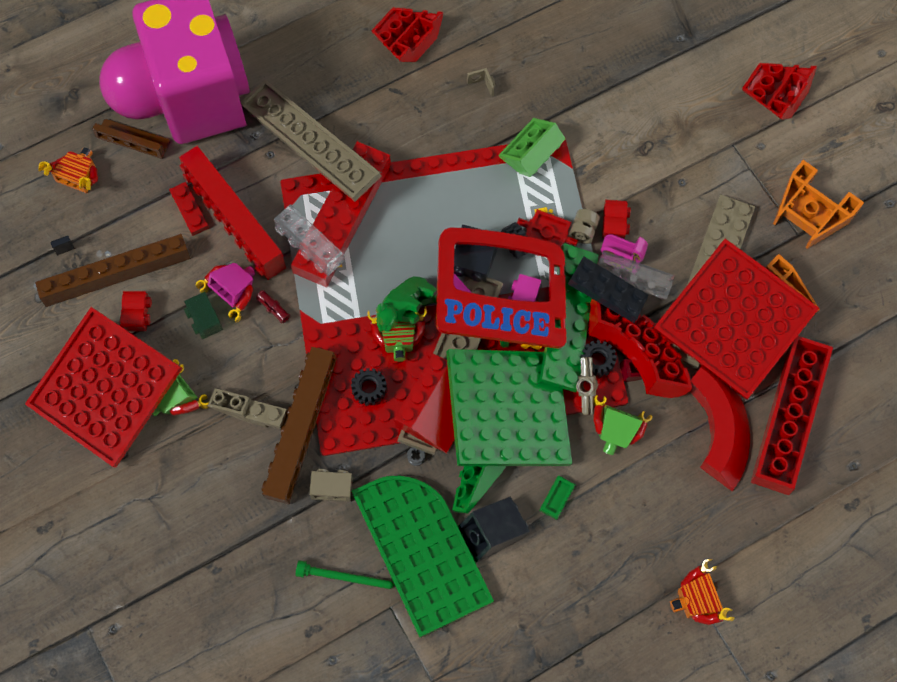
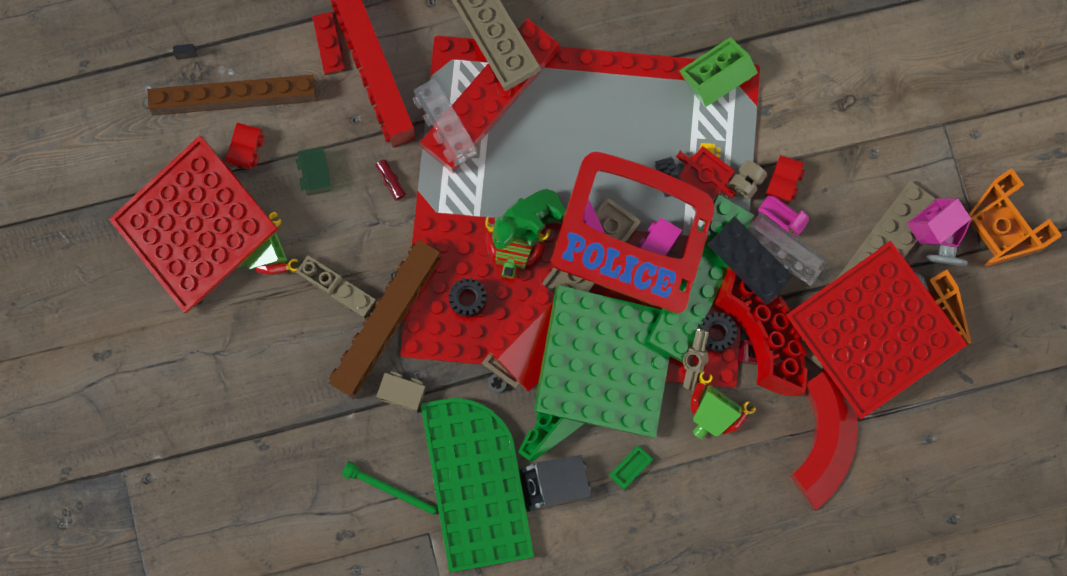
camera: 15 degrees right, 10 degrees up
dark pink torso [196,263,255,323] -> none
black slope [454,224,498,282] -> none
red wedge [742,63,817,120] -> none
red brick [750,336,833,495] -> none
none -> dark pink piece [907,198,971,266]

